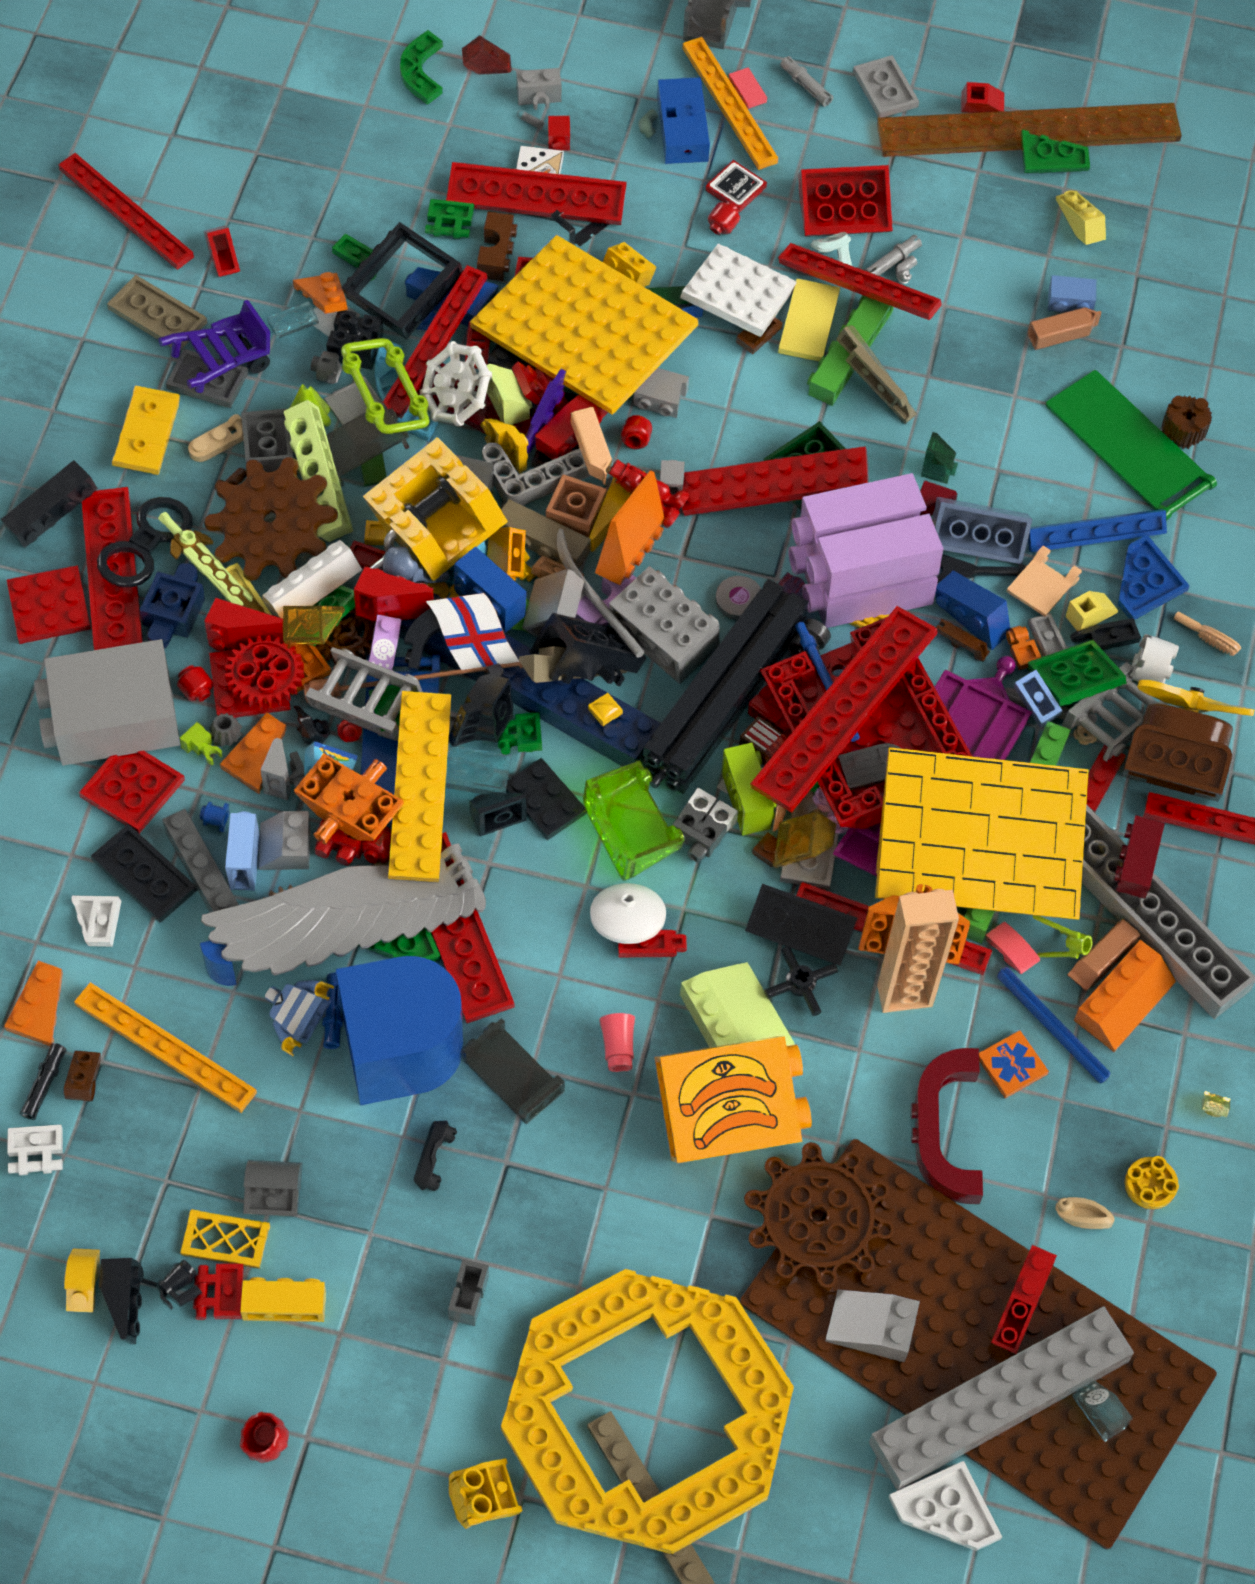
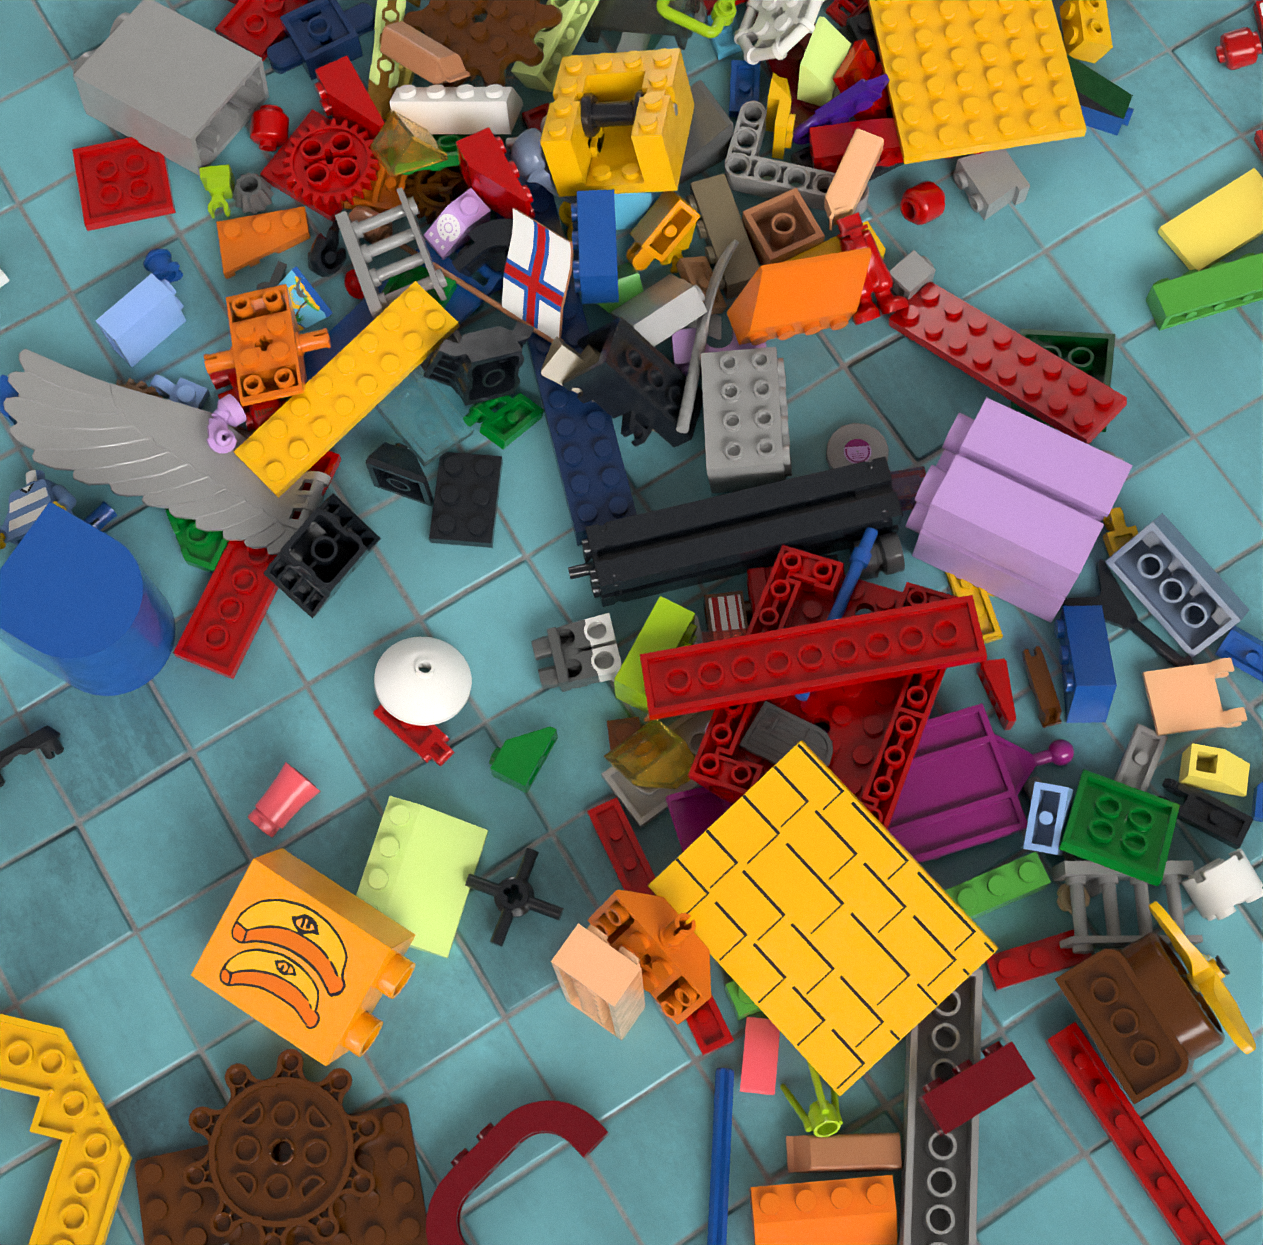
camera: 50 degrees right, 10 degrees up
black plate [91,824,197,923] -> none
dark grey brick [162,809,239,913] -> none
light grey slope [259,811,311,870] -> none
light grey tile [260,738,291,800] -> none
clear smoke panel [463,1018,565,1124] -> none
clear neon green windscreen [583,760,684,881] -> none
yellow tile [588,693,623,726] -> none
white plate [680,244,797,337] -> none
reddish brown plate [736,317,783,354] -> none
black plate [745,883,858,966] -> none
dark tan wedge [836,325,917,424] -> none
dark red slope [920,480,958,516] -> none
clear green slope [921,432,958,484] -> none
orange tile [979,1030,1049,1098] -> none
orange plate [1006,625,1041,670] -> none
none -> light blue plate [150,374,210,409]
none -> lavender arm [206,394,247,453]
none -> black slope [263,493,381,619]
none -> nougat piece [380,21,470,85]
none -> green slope [489,726,558,793]
none -> blue plate [729,60,761,117]
none -> red slope [976,658,1017,730]

